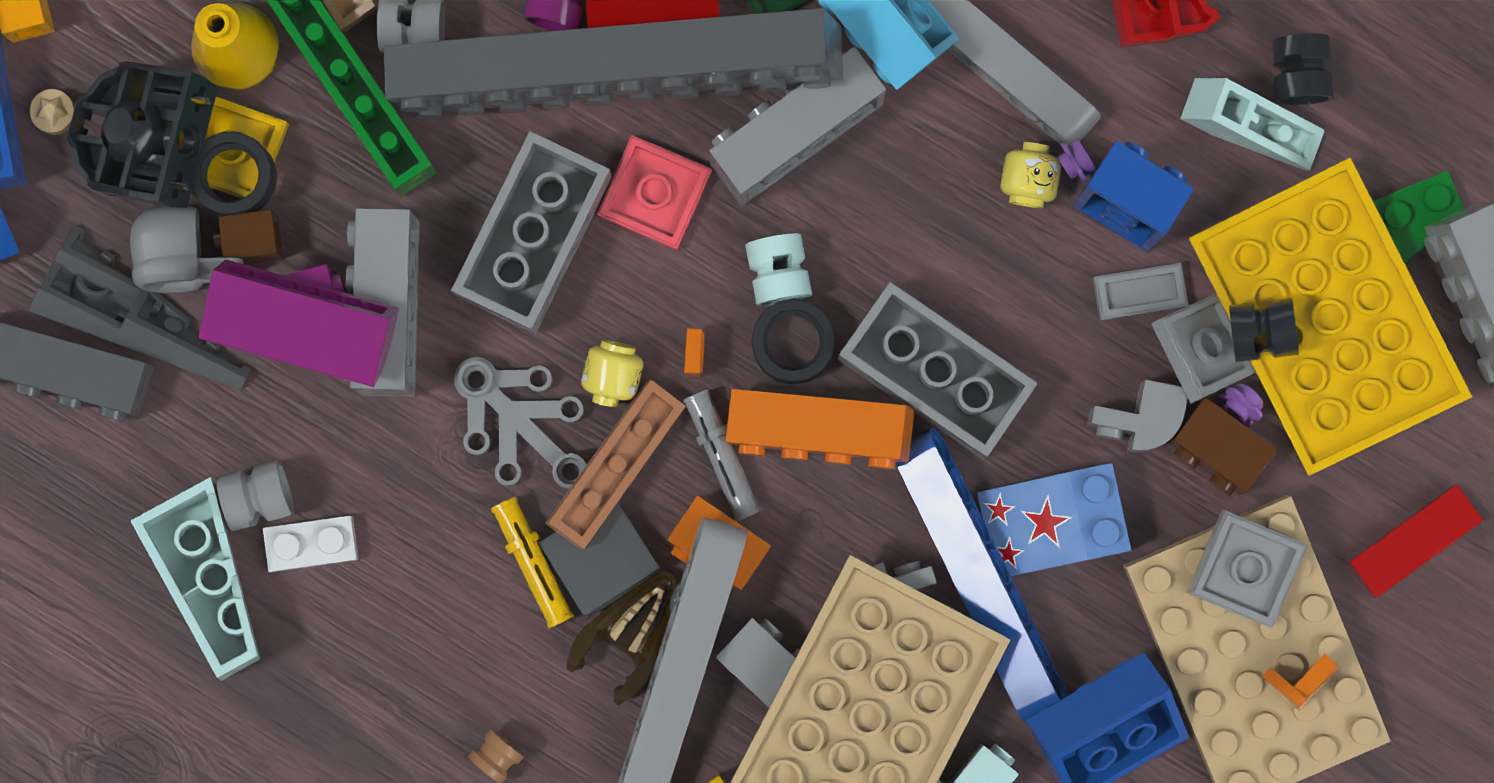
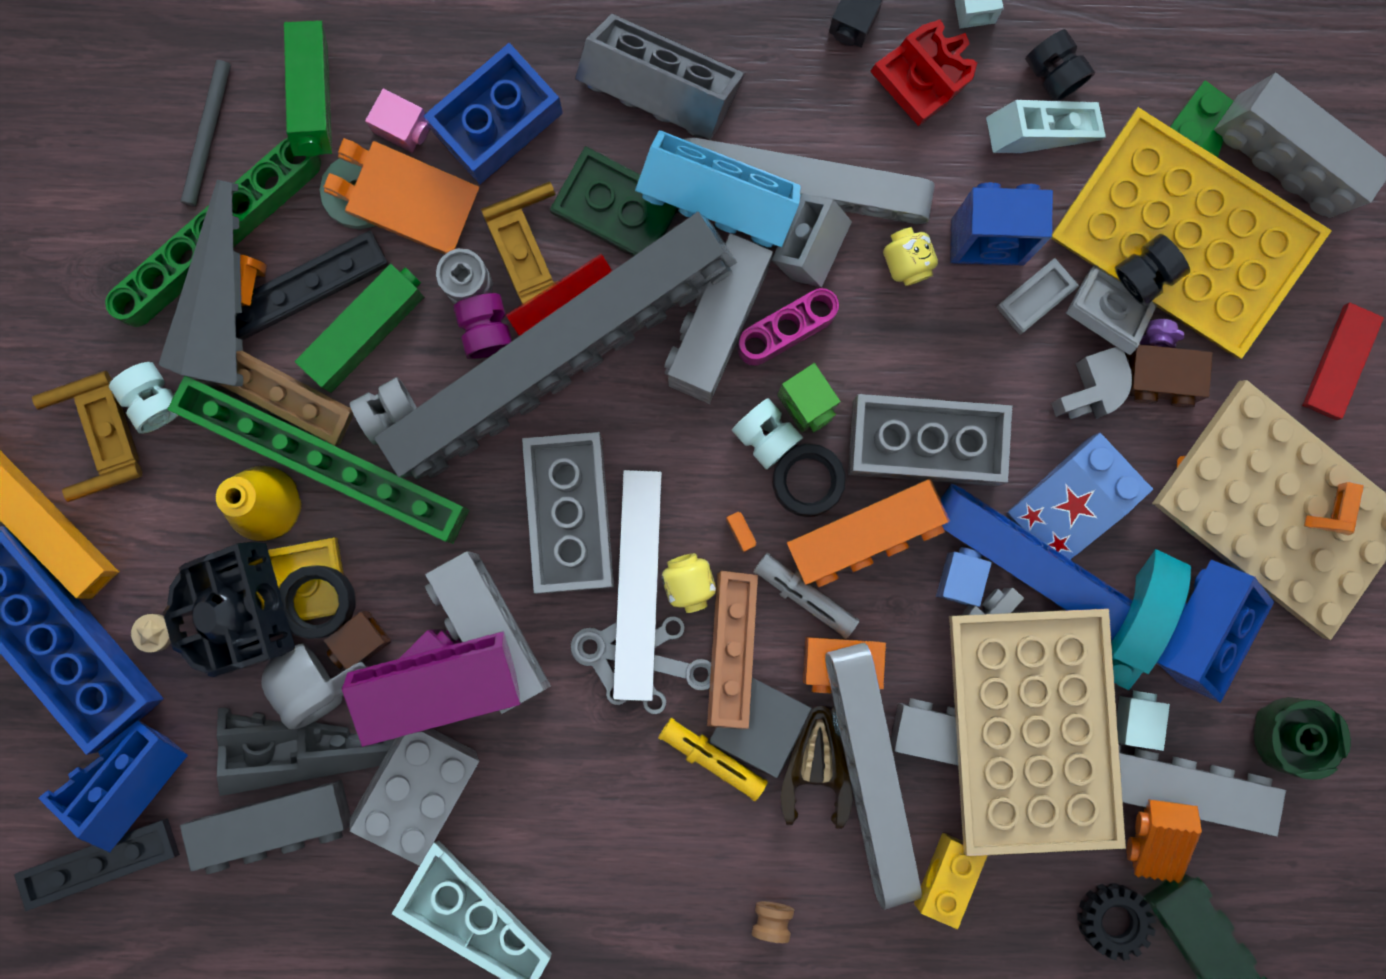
camera: 35 degrees left, 0 degrees up
light grey wheel [216,460,294,531] -> none
white plate [263,516,359,572] -> none
coral tile [596,135,712,251] -> none
medium lavender plate [1058,140,1096,183] -> none
light grey tile [1187,509,1308,628] -> none
none -> light grey brick [350,728,479,866]
none -> white tile [613,470,662,701]
none -> dark pink beam [738,288,839,366]
none -> light grey brick [772,193,852,288]
none -> bright green brick [777,363,841,433]
none -> medium blue brick [936,547,992,607]
none -> teal arch [1111,549,1191,690]

